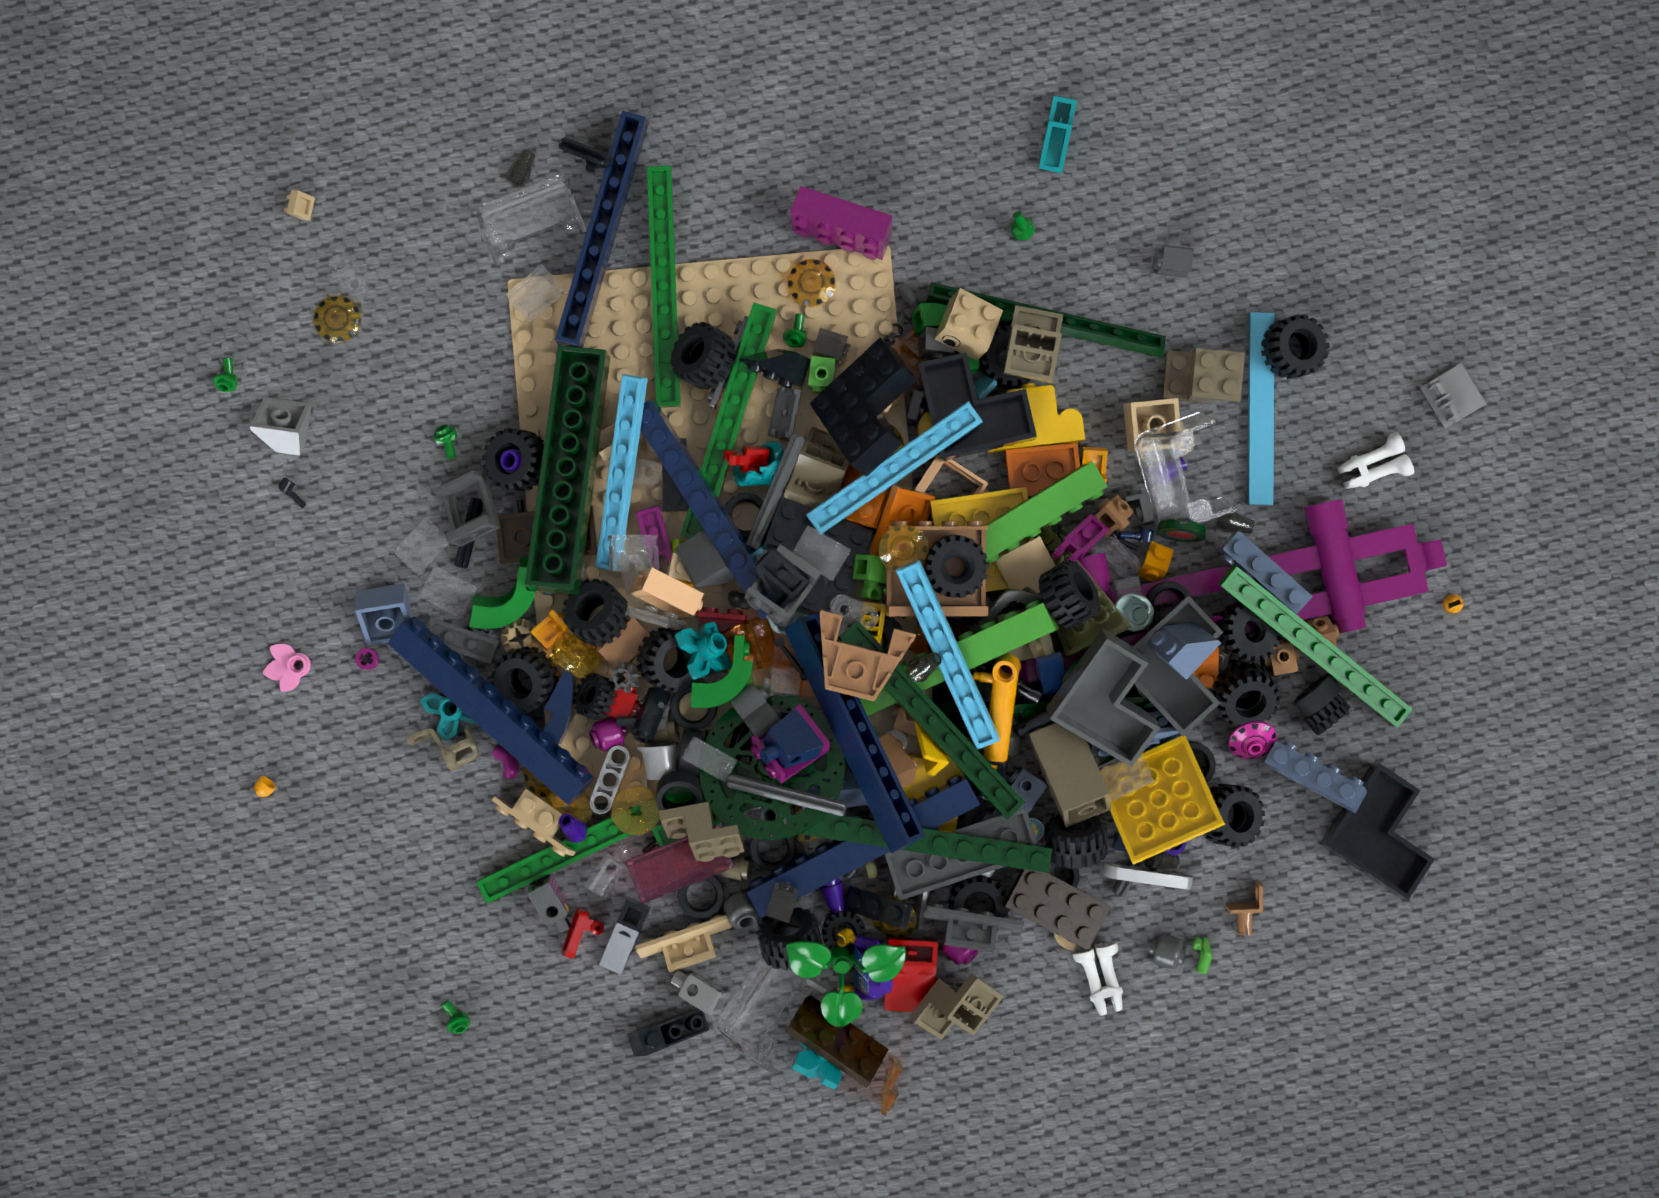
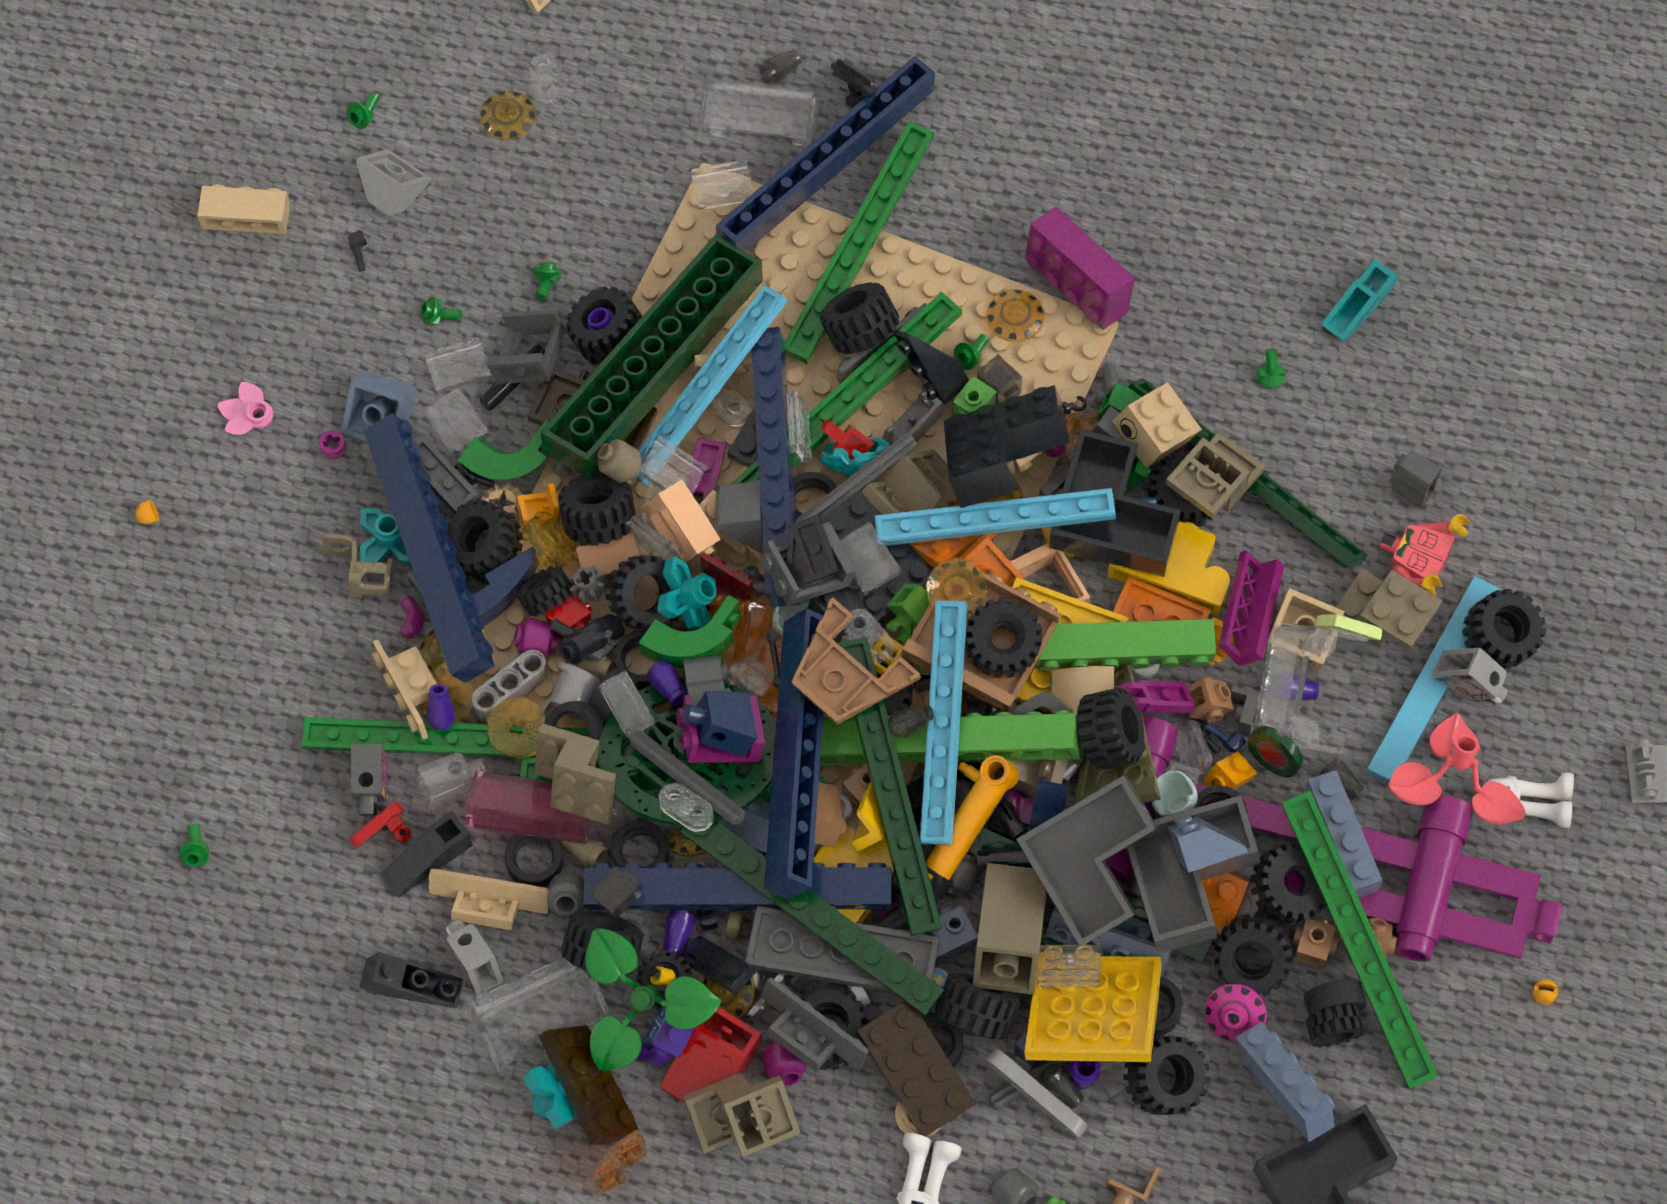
camera: 30 degrees right, 20 degrees down
none -> tan brick [197,184,290,234]
none -> green plate [420,296,462,325]
none -> dark tan head [597,439,642,483]
none -> dark purple cone [647,660,687,706]
none -> clear plate [659,783,714,832]
none -> clear plate [786,391,812,463]
none -> magenta fence [1218,550,1284,666]
none -> yellowish green tile [1316,614,1383,640]
none -> coral torso [1379,514,1470,596]
none -> coral plant [1388,713,1526,824]
none -> light grey torso [1432,648,1508,703]

